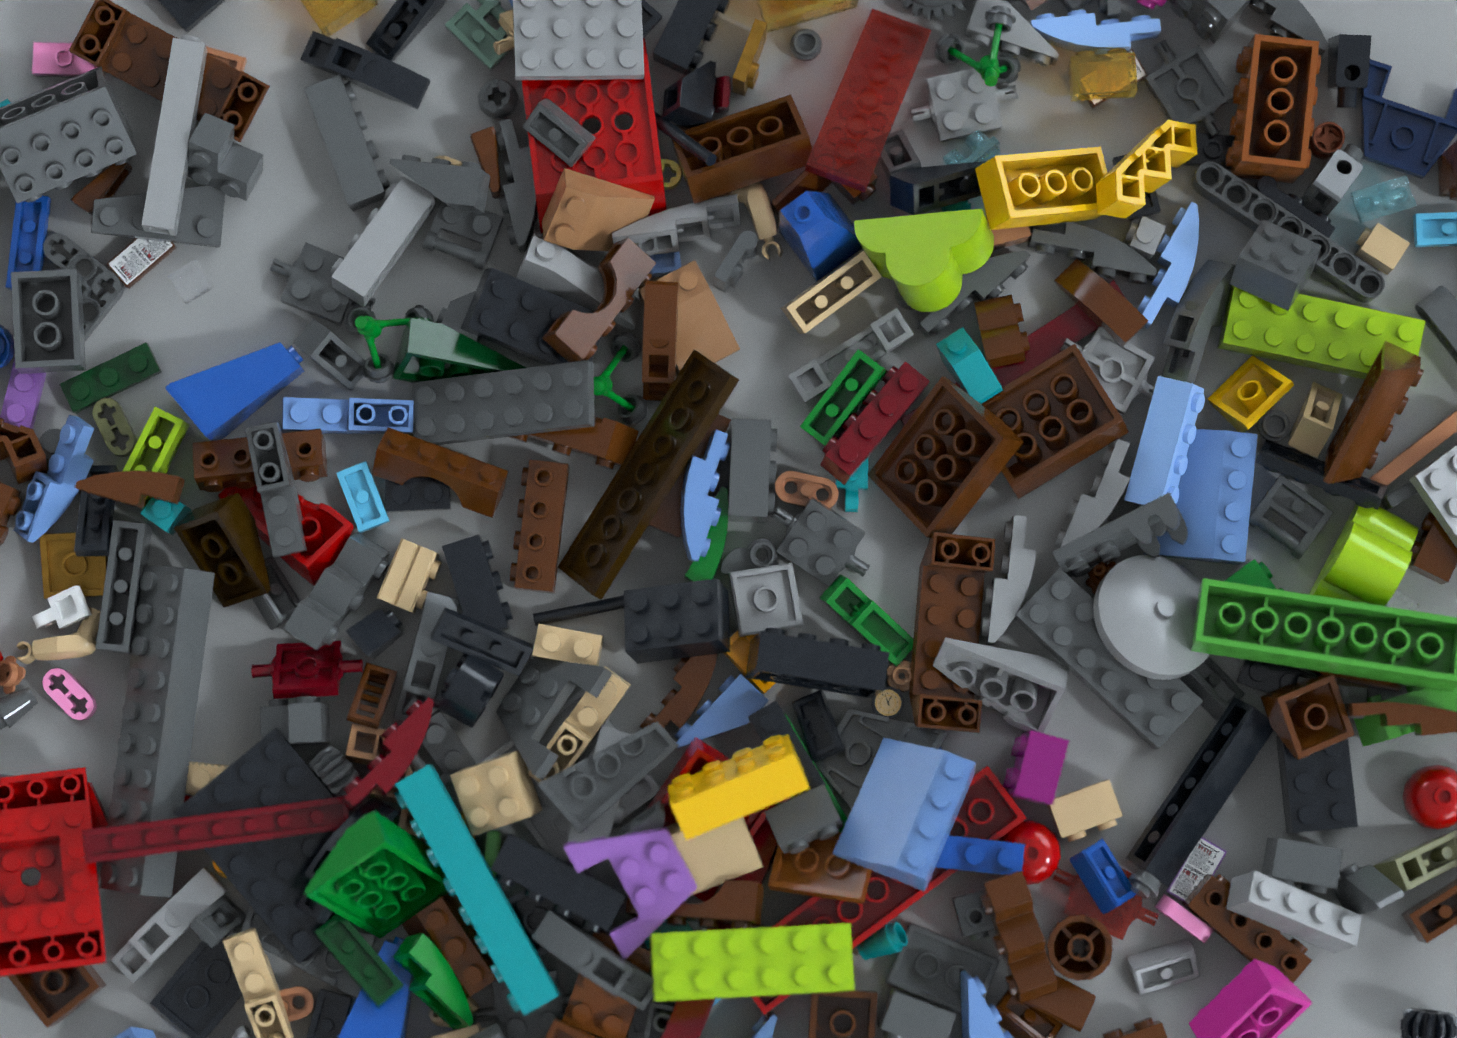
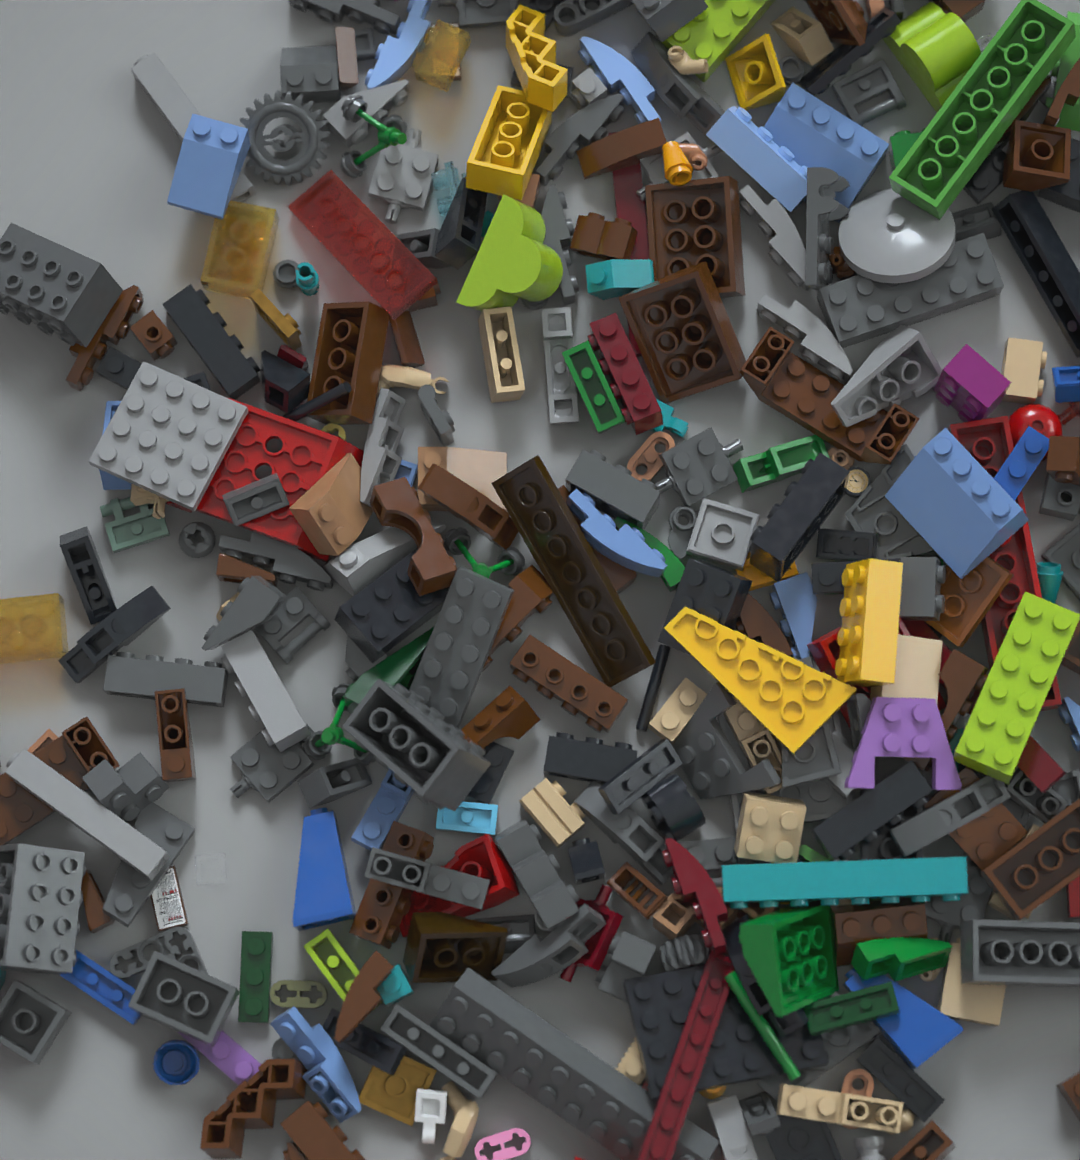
camera: 60 degrees left, 5 degrees down
blue slope [779,191,862,282] -> none
none -> reddish brown slope [155,688,196,782]
none -> teal pin [295,262,319,296]
none -> dark grey brick [342,678,491,811]
none -> dark grey slope [492,904,606,988]
none -> light orange cone [662,141,693,186]
none -> yellow wing [664,607,857,755]
none -> tan arm [668,45,708,75]
none -> nougat arm [678,143,708,171]
none -> green bar [724,971,801,1081]

